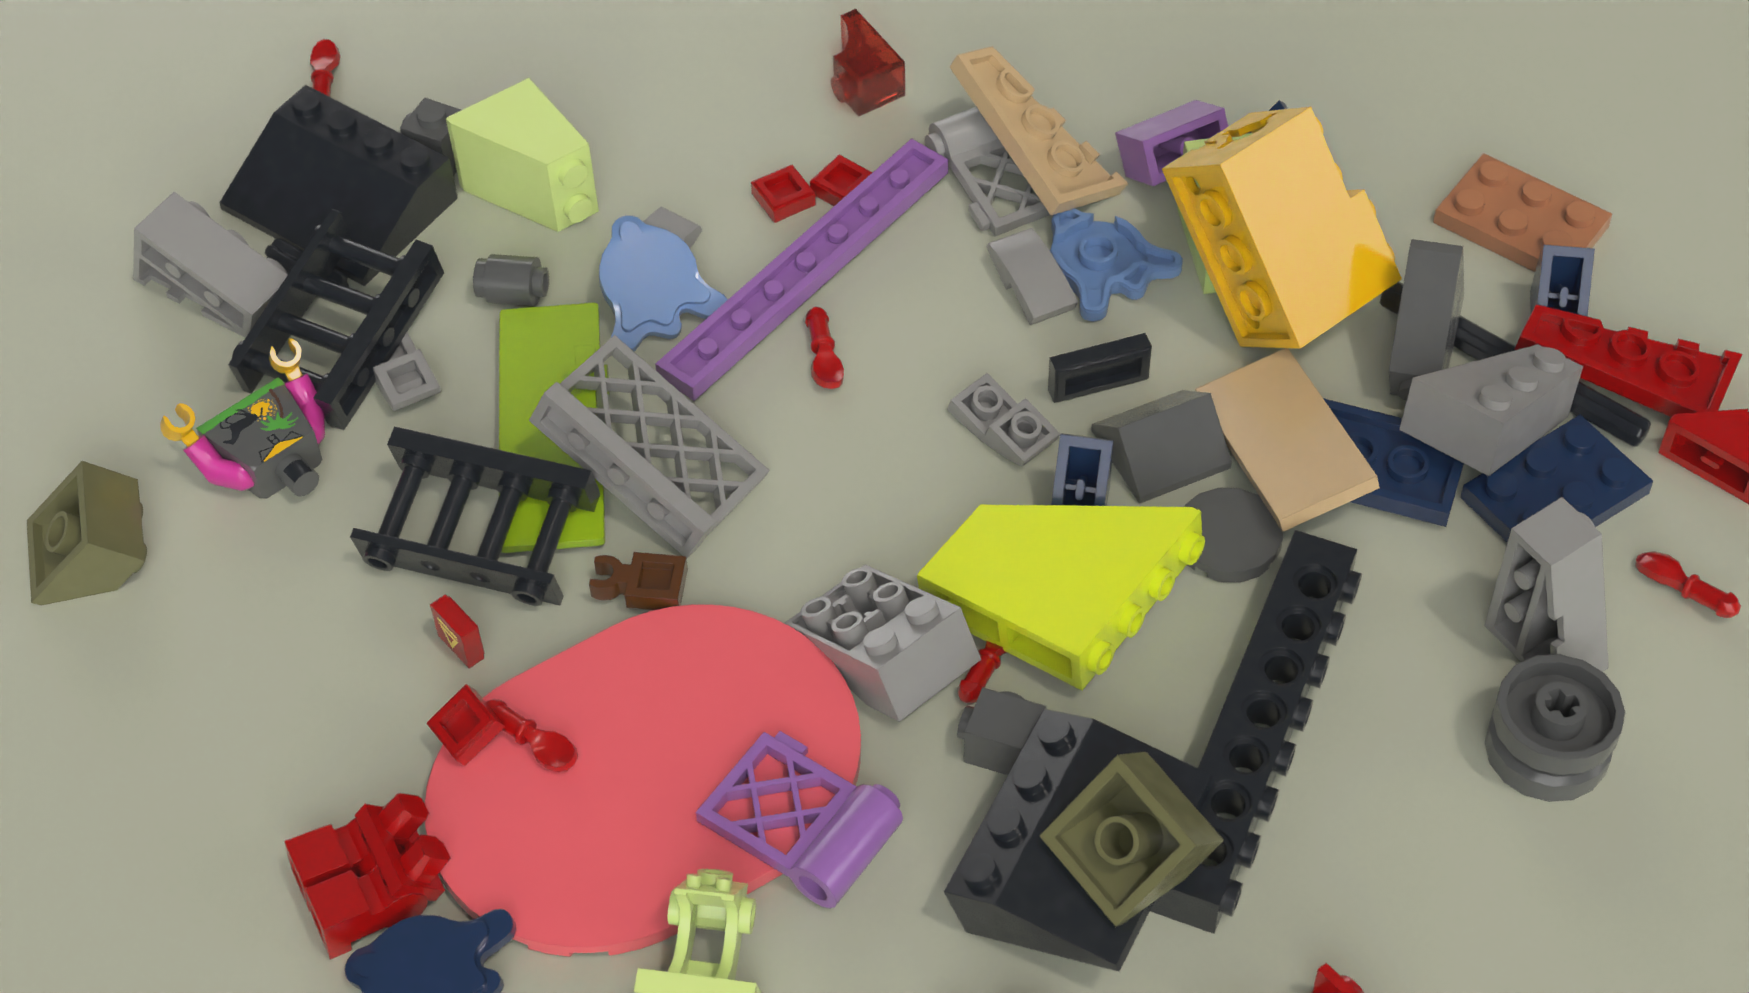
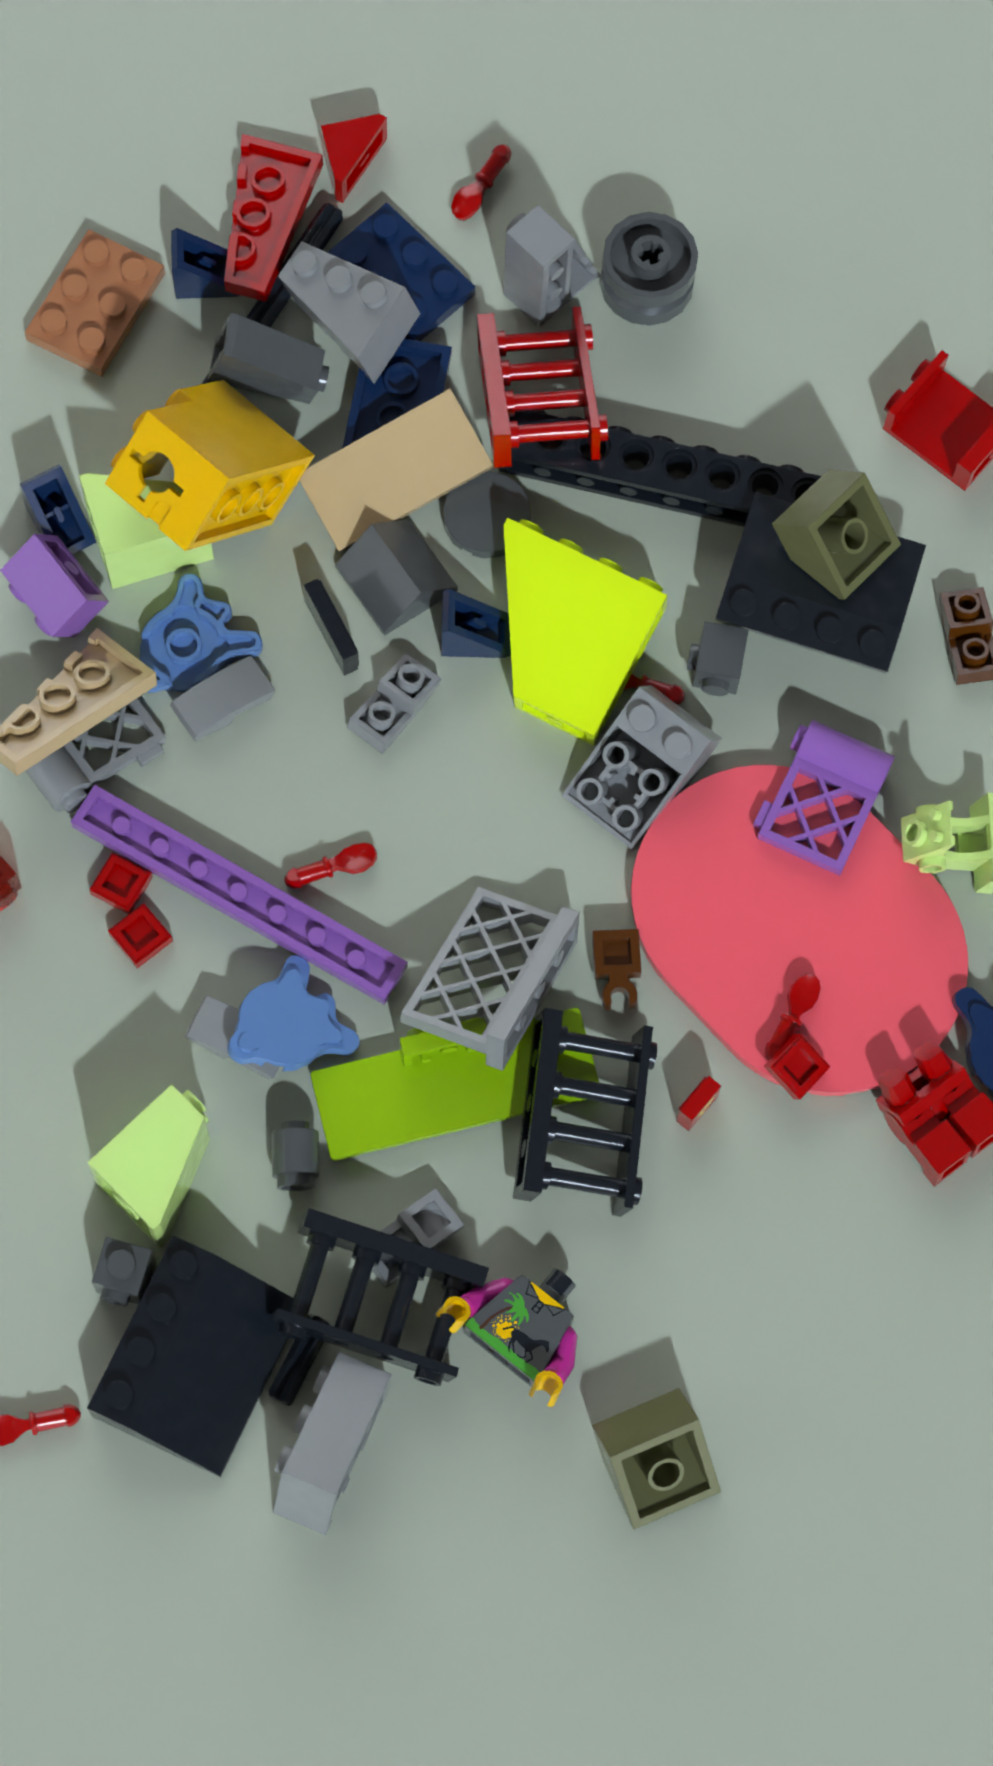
camera: 105 degrees left, 20 degrees up
none -> red fence [477,306,608,468]

